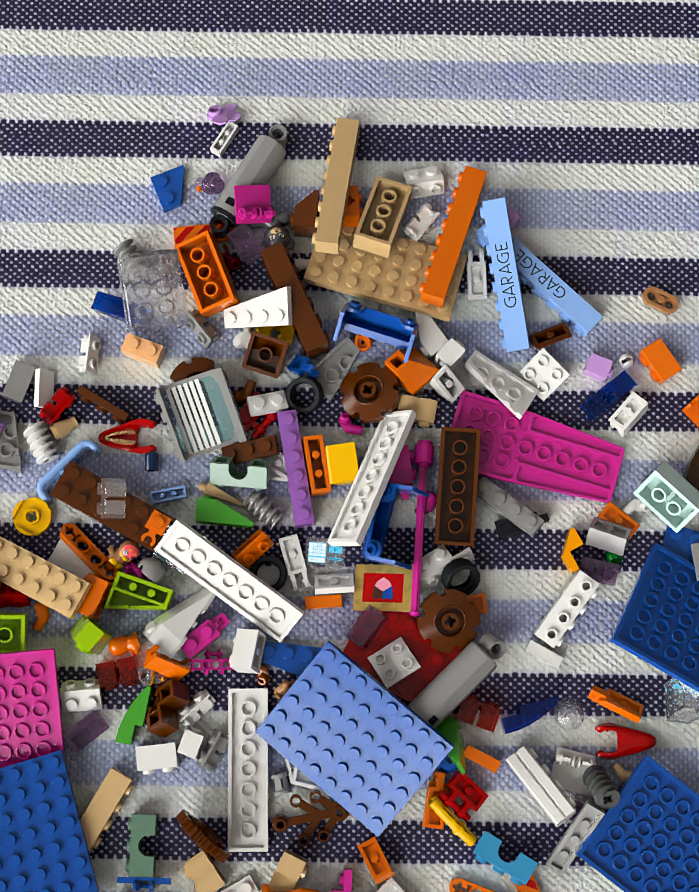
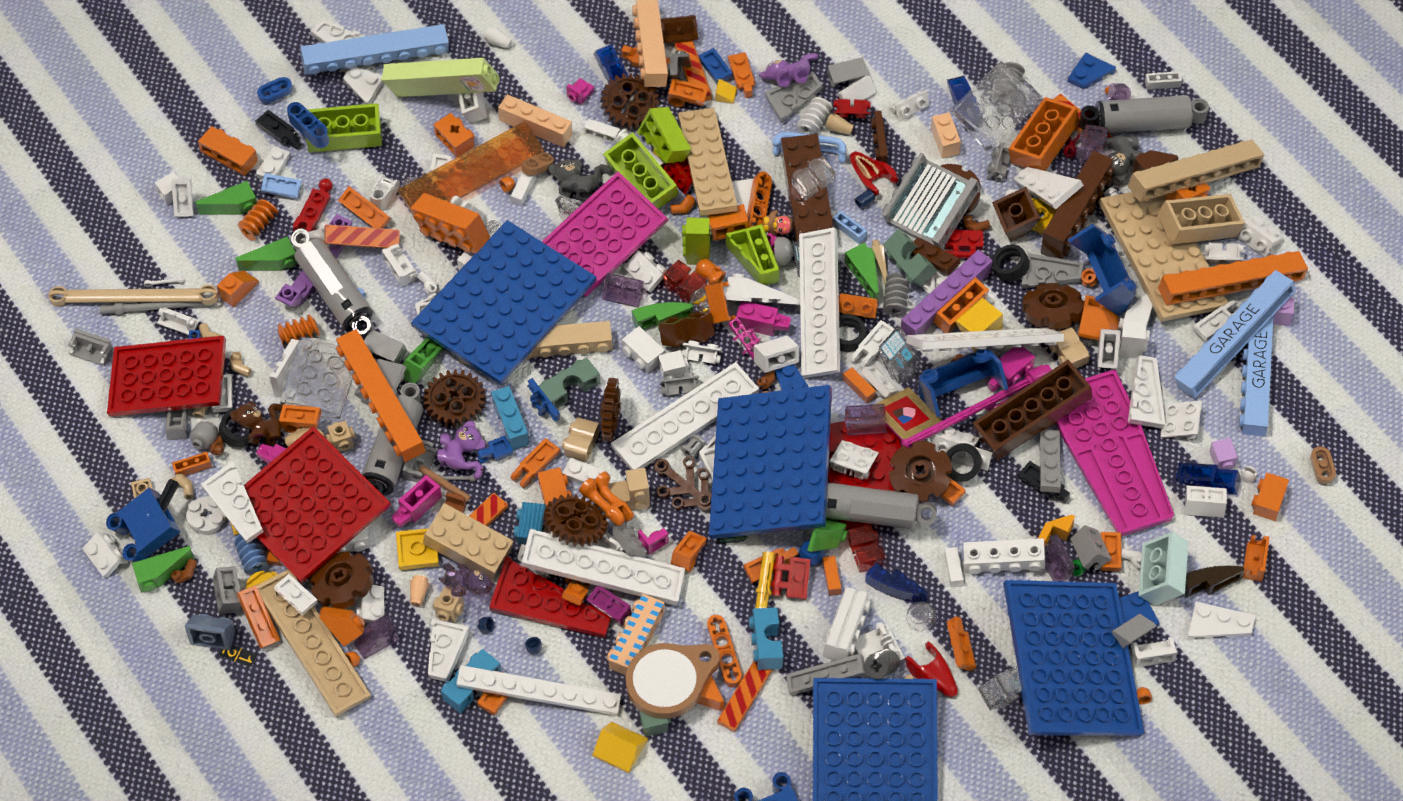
camera: 55 degrees right, 20 degrees down
yellow plate [12,497,53,536] -> none
orange plate [141,509,171,547] -> none
lavender plate [207,104,242,125] -> none
dark pink hinge [234,185,276,224] -> none
white plate [246,390,289,417] -> none
blue plate [287,353,320,379] -> none
dark pink arm [339,413,363,435] -> none
reddish brown slope [529,322,572,350] -> none

